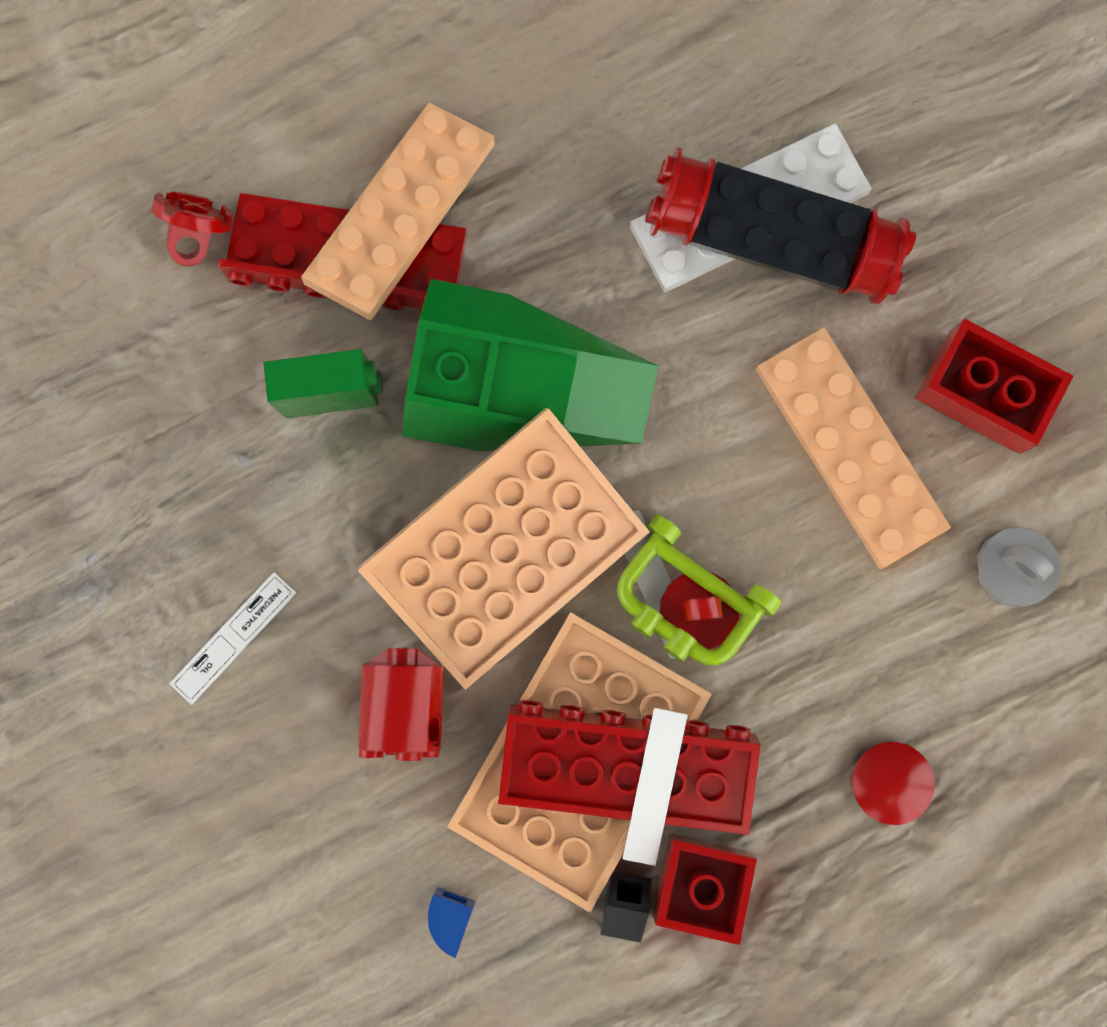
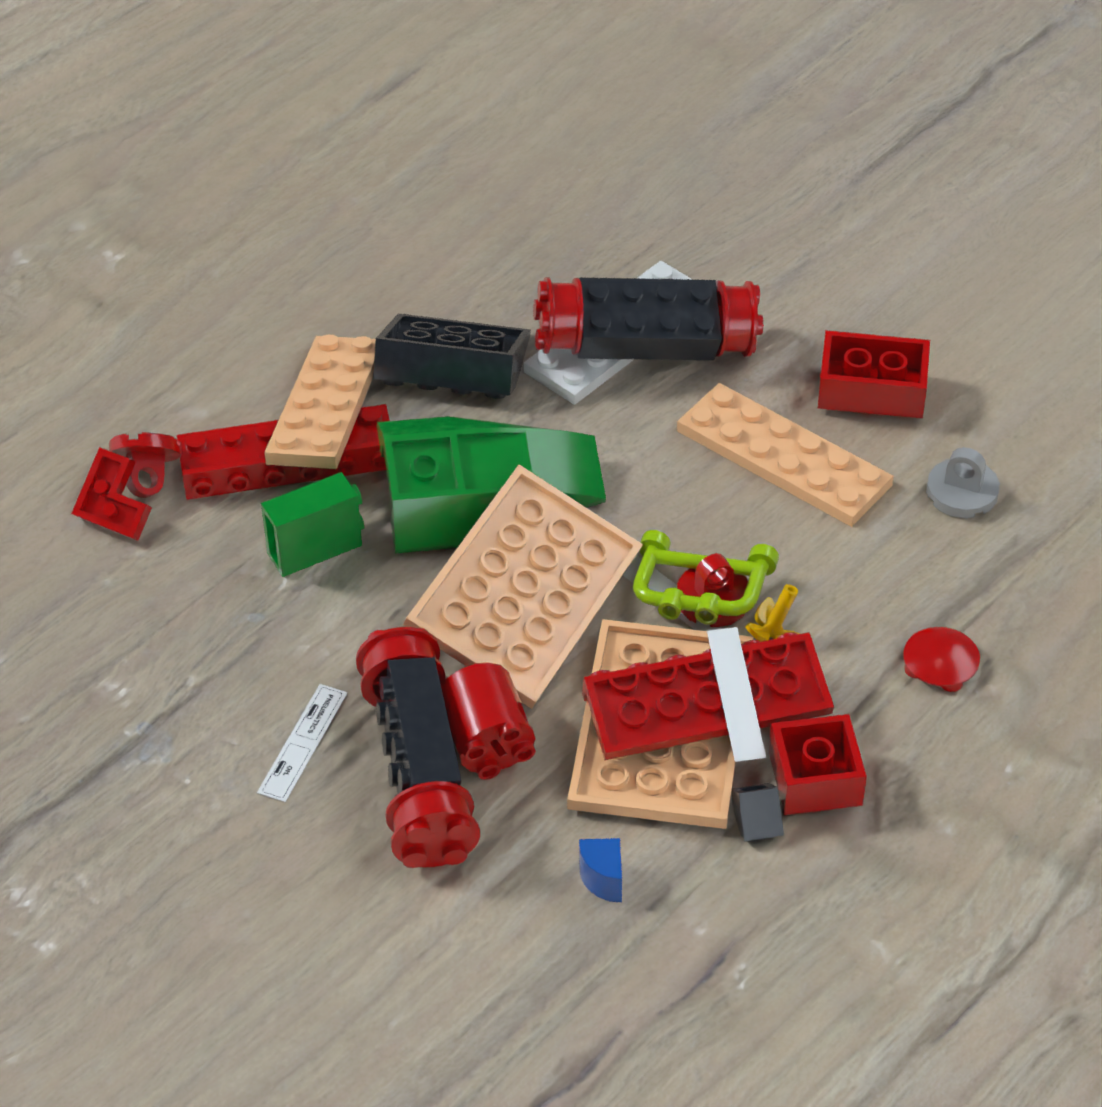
camera: 25 degrees left, 35 degrees down
none -> red plate [71,447,152,541]
none -> brick [356,627,480,868]
none -> black slope [373,313,531,399]
none -> yellow plant [745,584,801,642]

